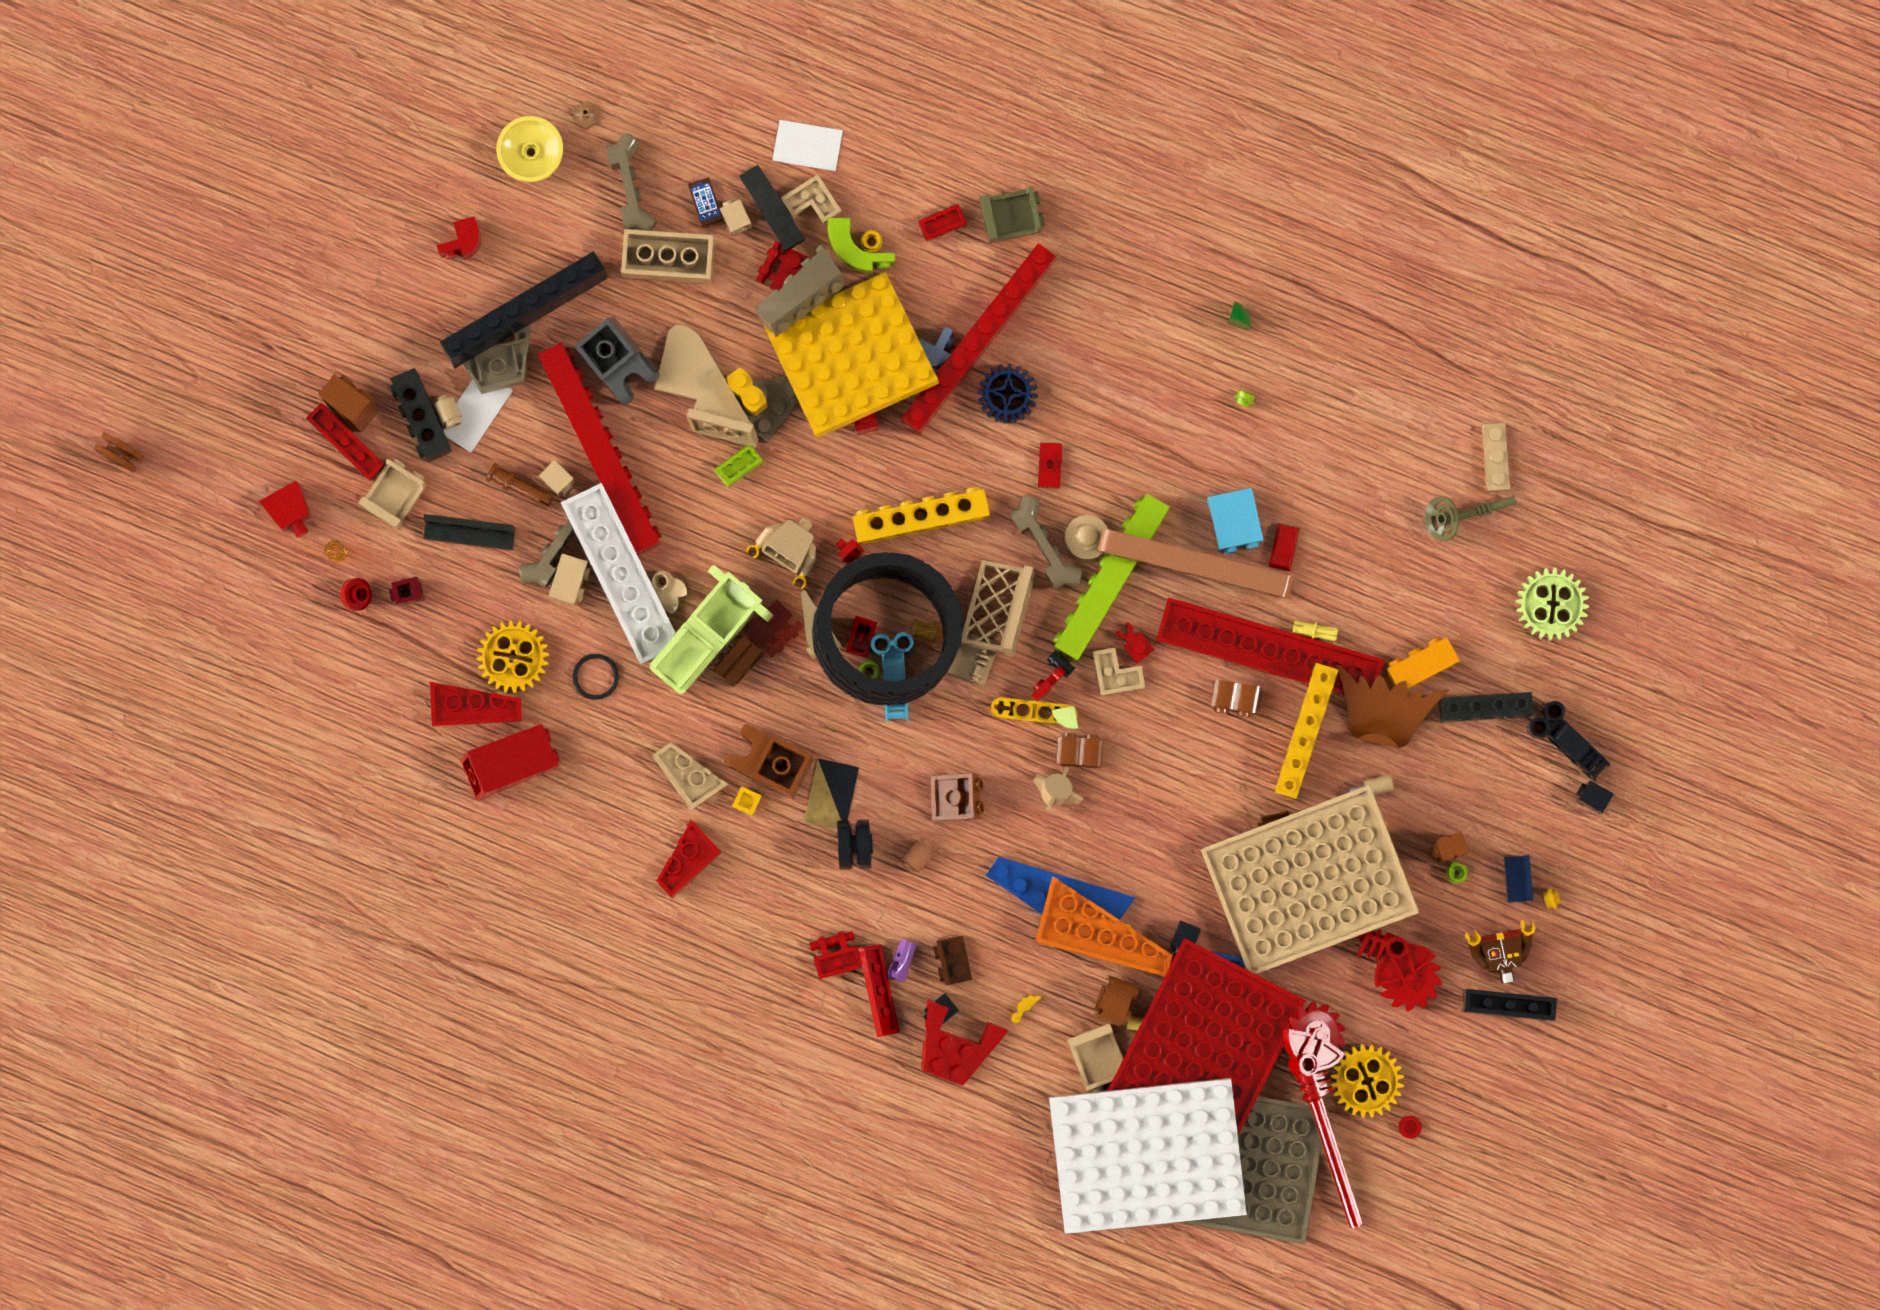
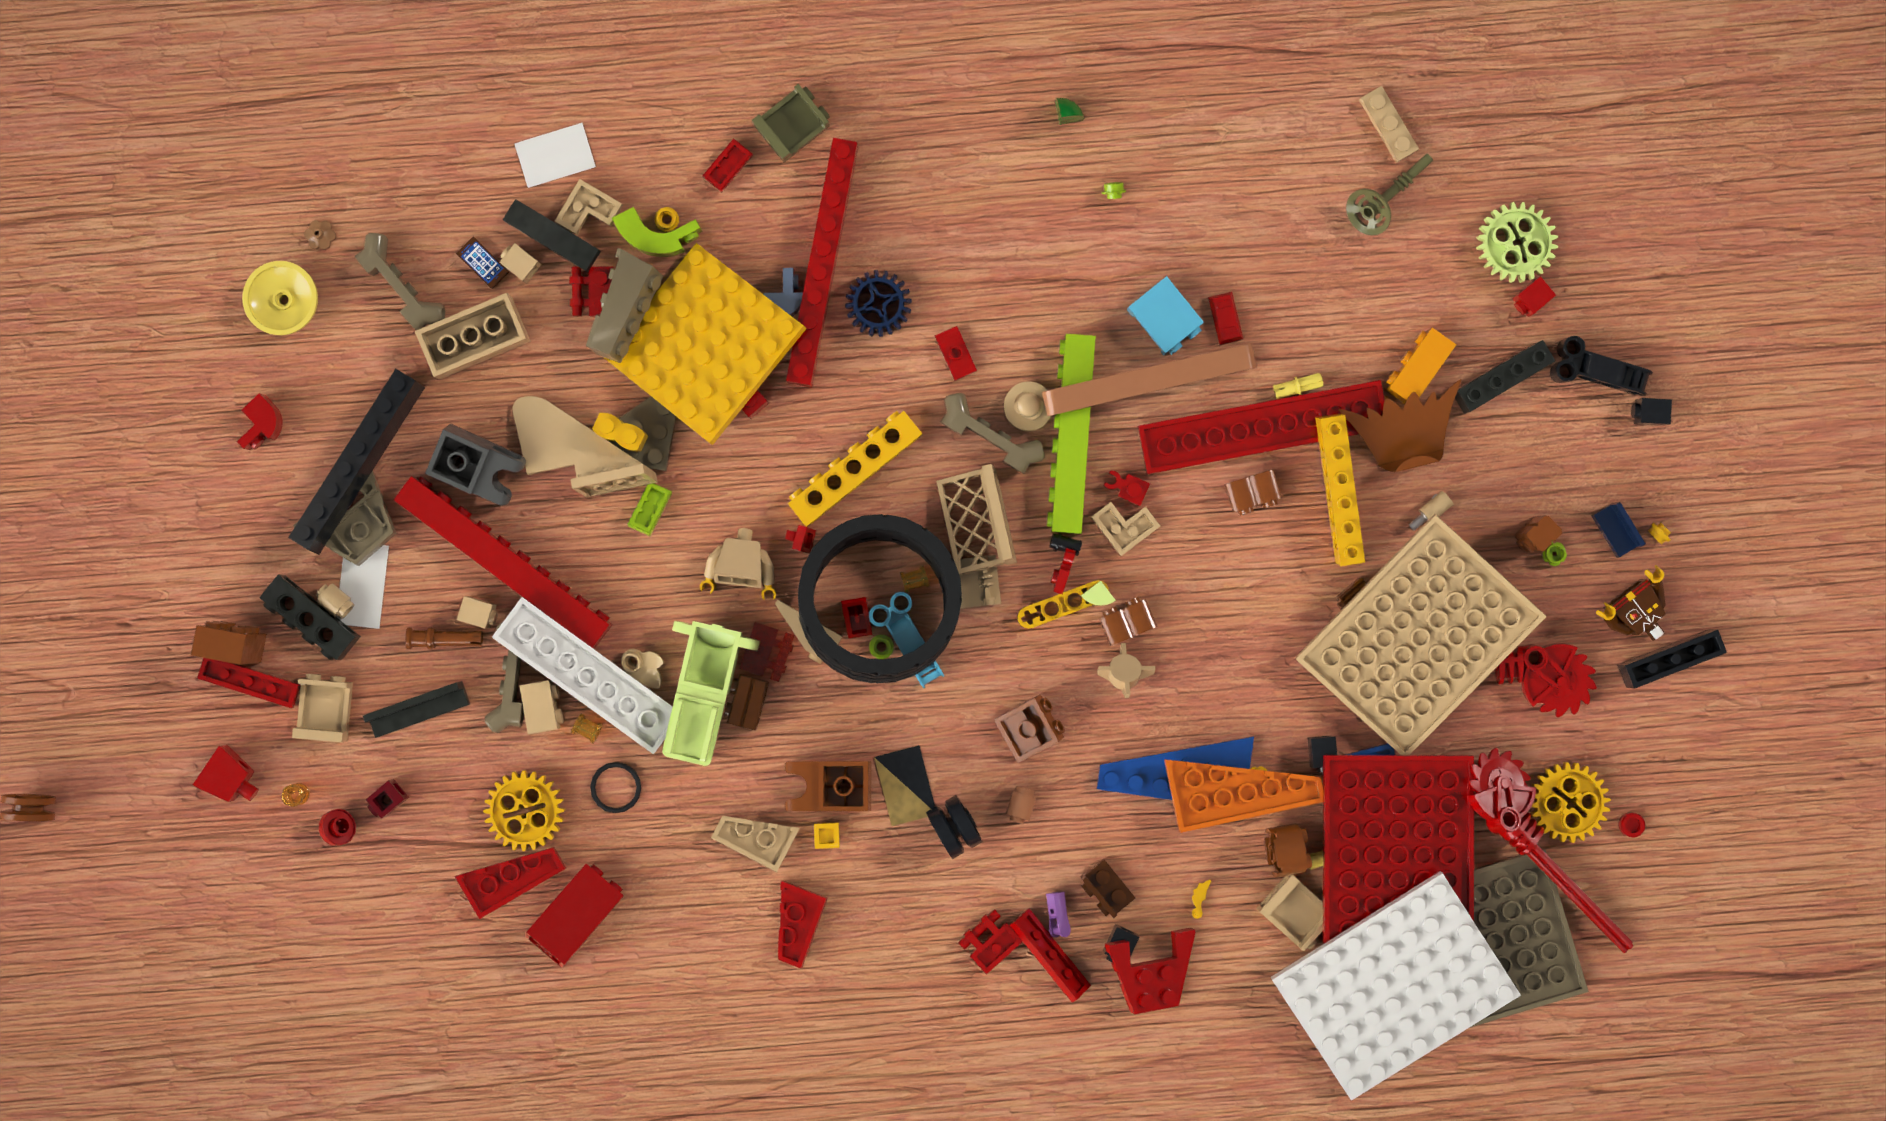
camera: 30 degrees left, 5 degrees up
none -> clear yellow bush [571,713,603,744]
none -> red brick [1512,276,1556,317]

